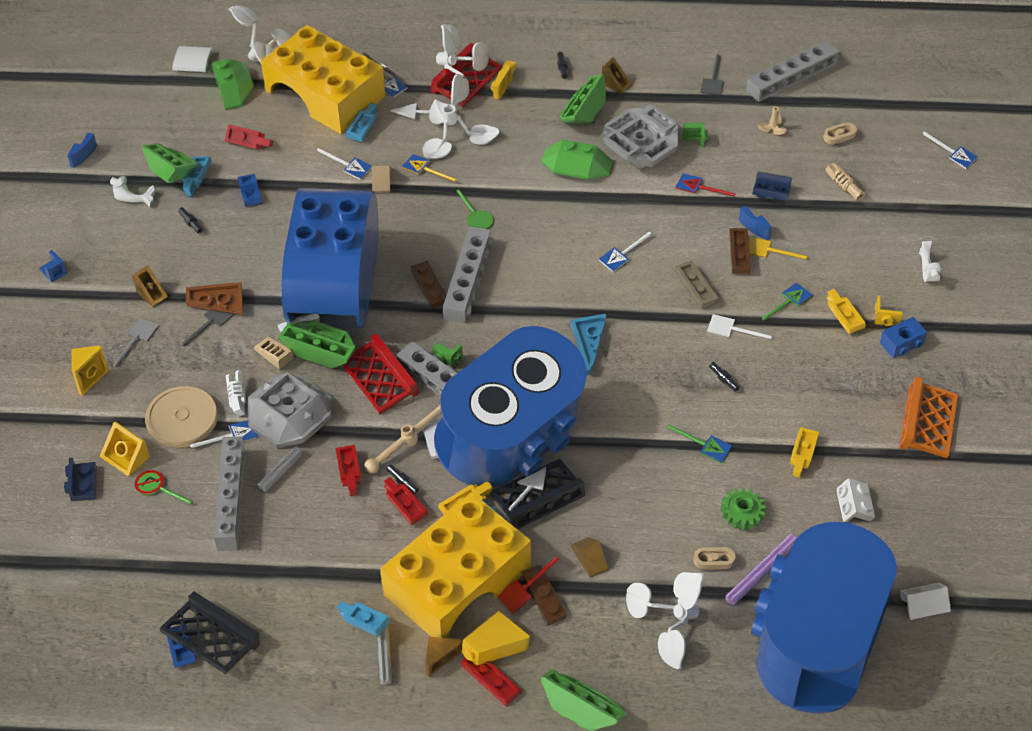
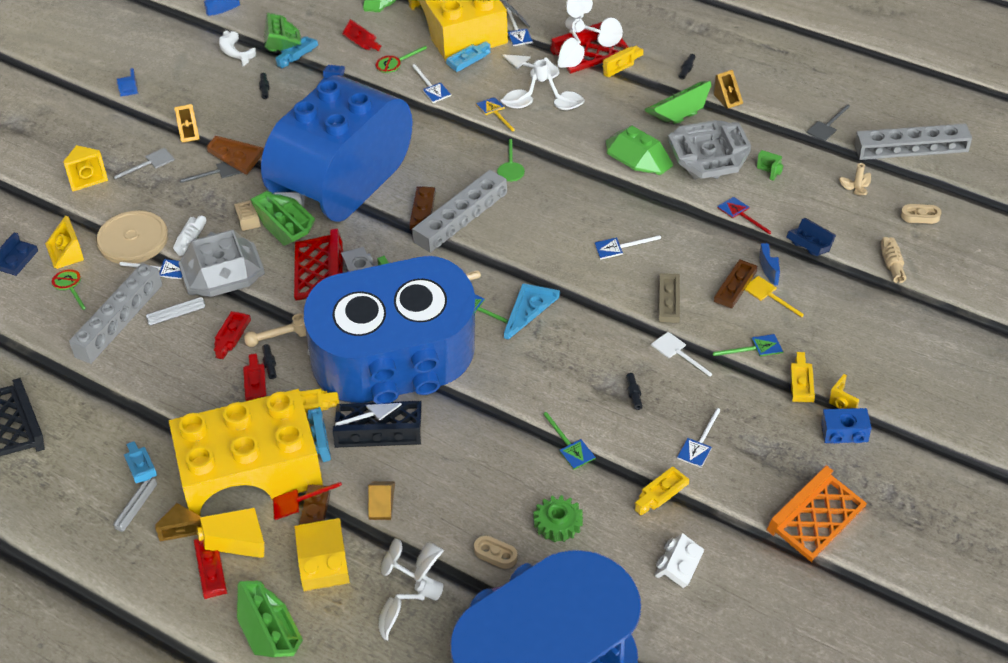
camera: 30 degrees right, 5 degrees down
tan slope [372,165,391,193] -> none
white animal [919,241,942,282] -> none
none -> yellow slope [294,518,350,591]
none -> bright green piece [376,46,427,73]
none -> piece [677,408,720,468]

